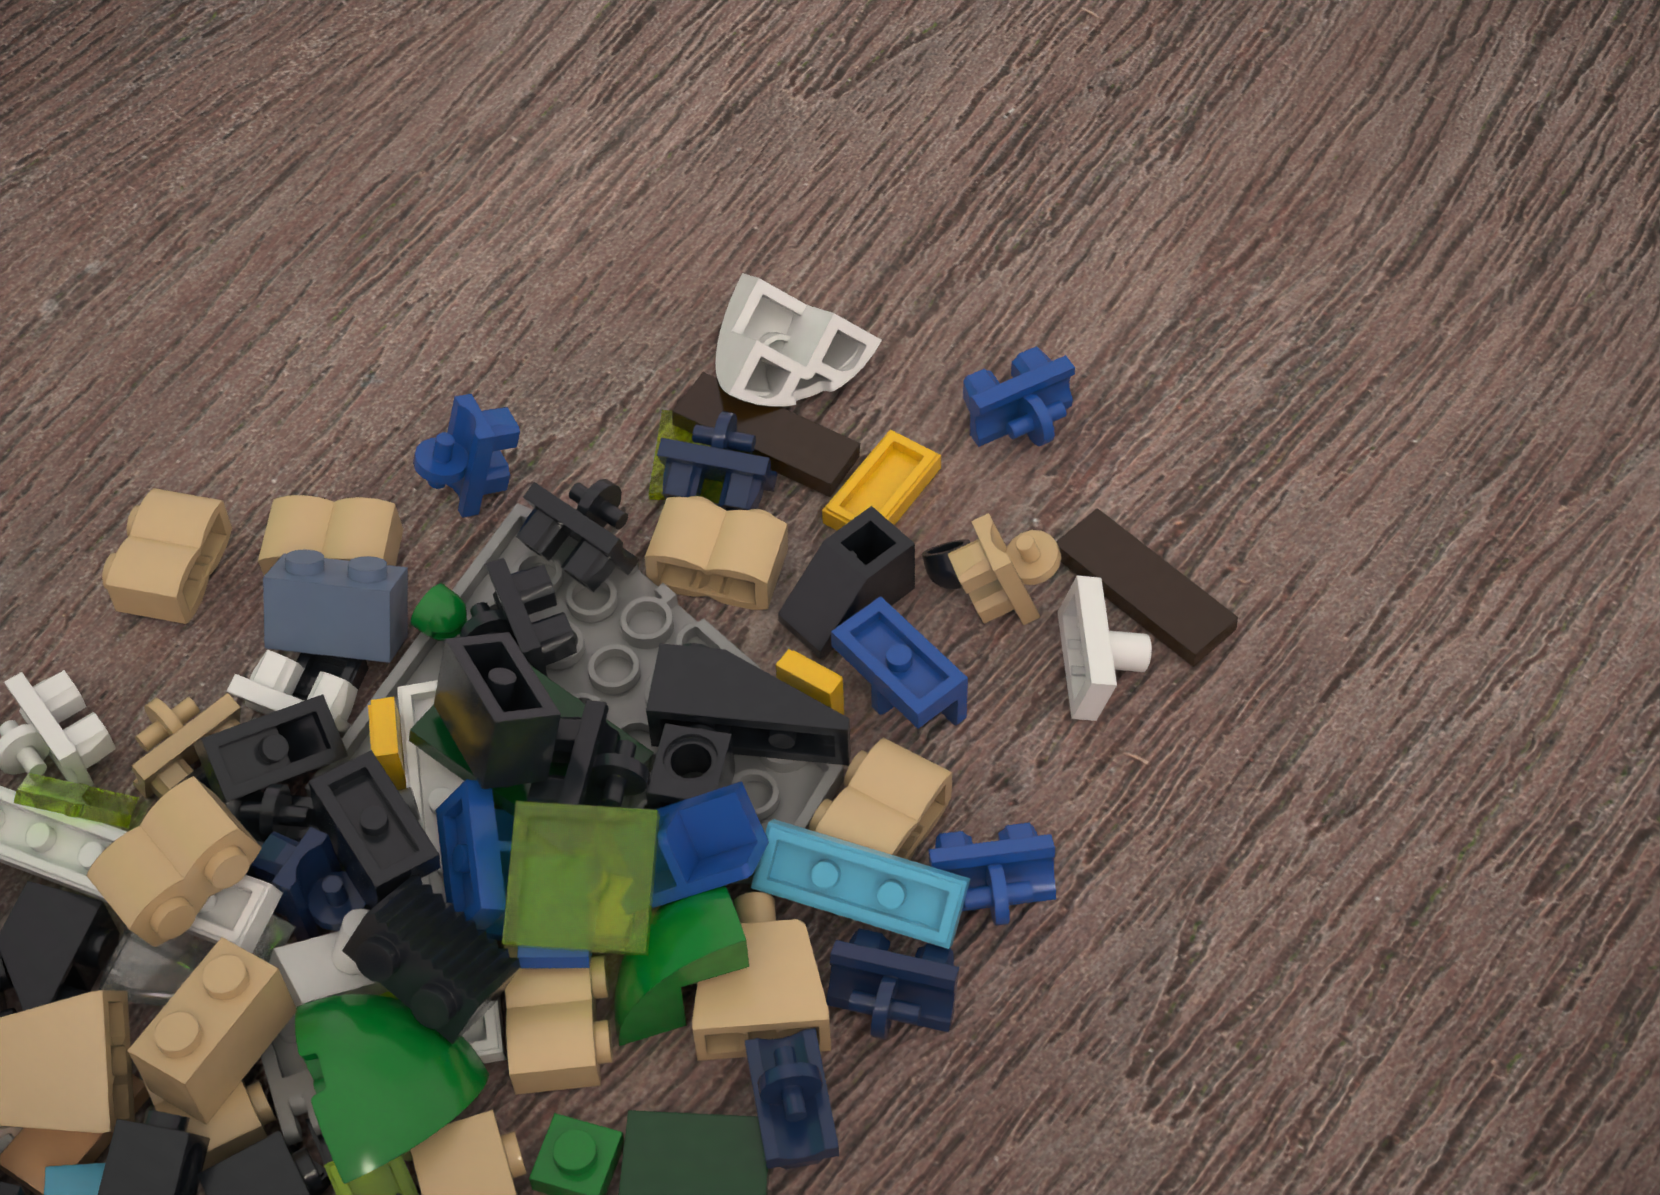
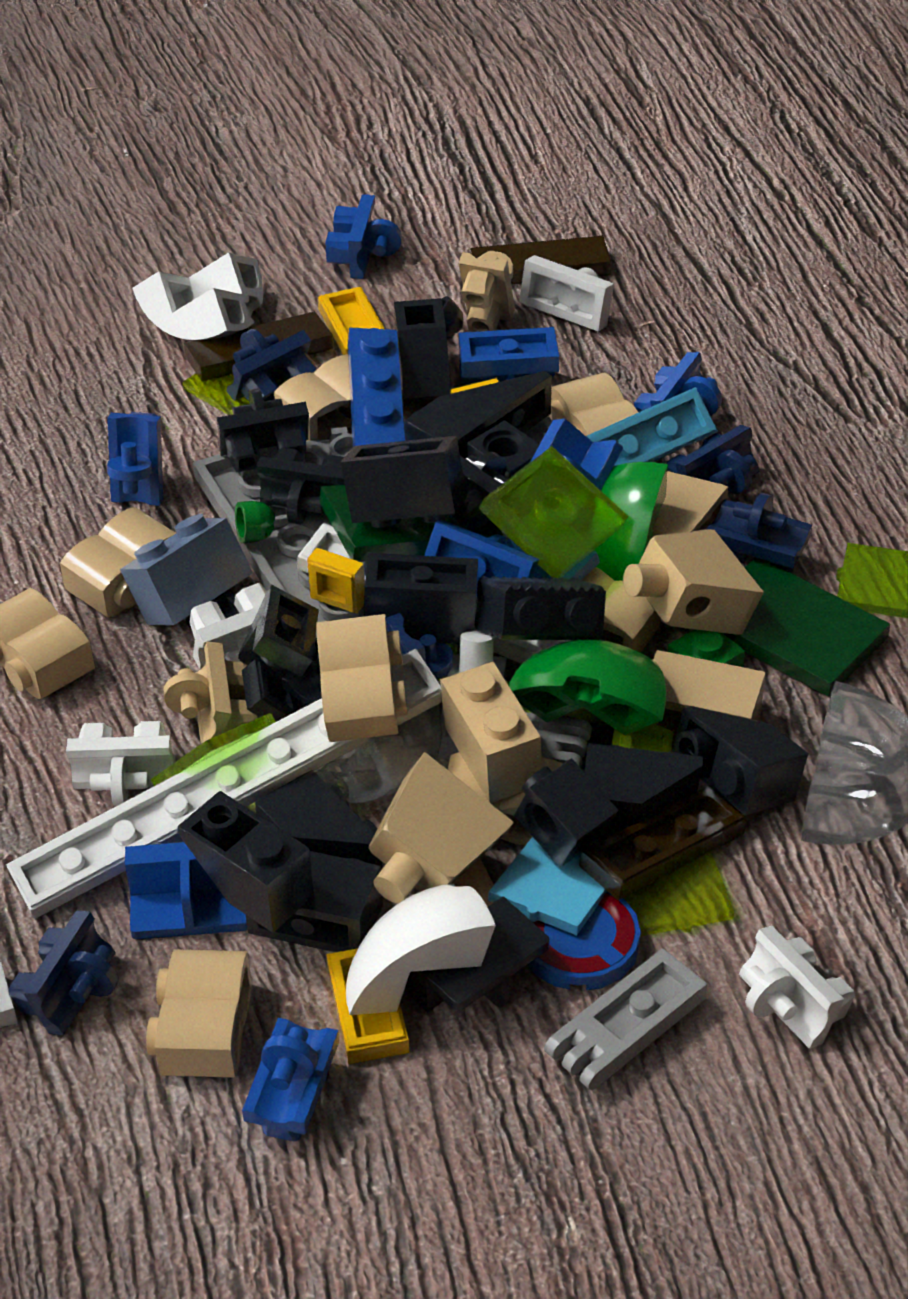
camera: 55 degrees left, 10 degrees down
none -> blue plate [348,328,405,447]
none -> tan torso [623,529,764,634]

